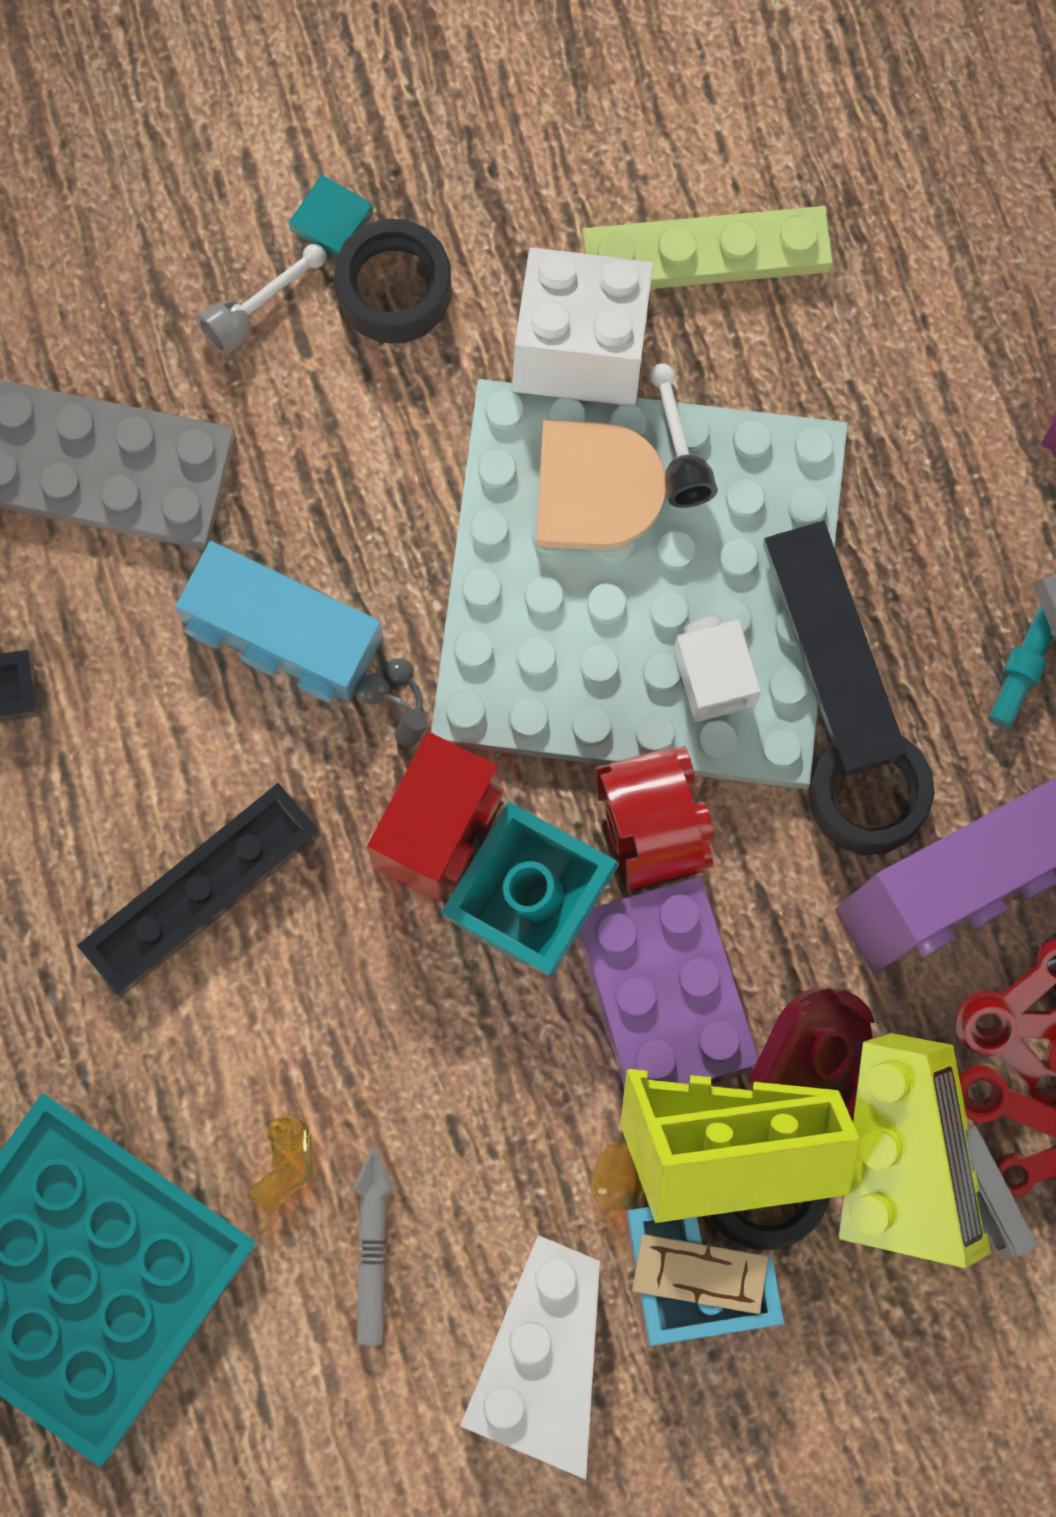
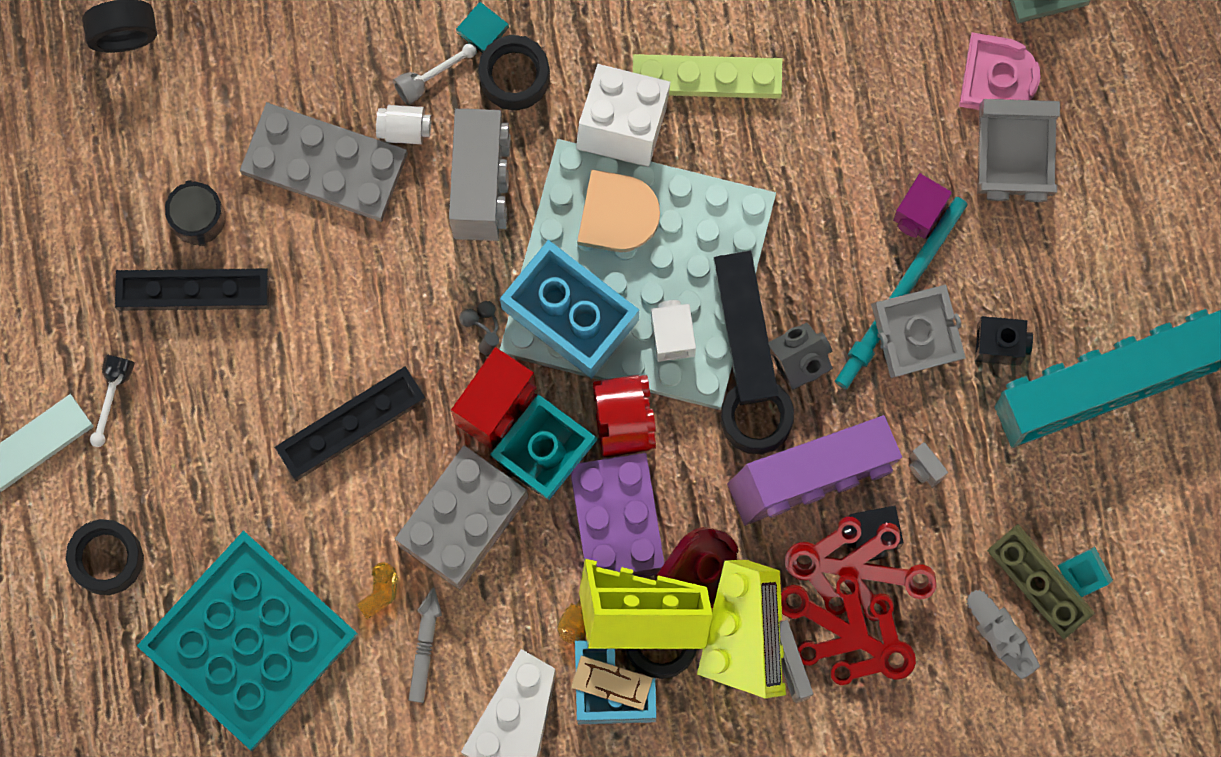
camera: 10 degrees right, 0 degrees up
medium azure brick [175,540,383,703] -> none
black hinge [650,363,718,508] -> none
none -> white brick [376,105,431,145]
none -> light grey brick [395,446,528,590]
none -> light grey brick [449,108,511,241]
none -> medium azure brick [500,240,639,379]
none -> dark grey brick [769,322,833,390]

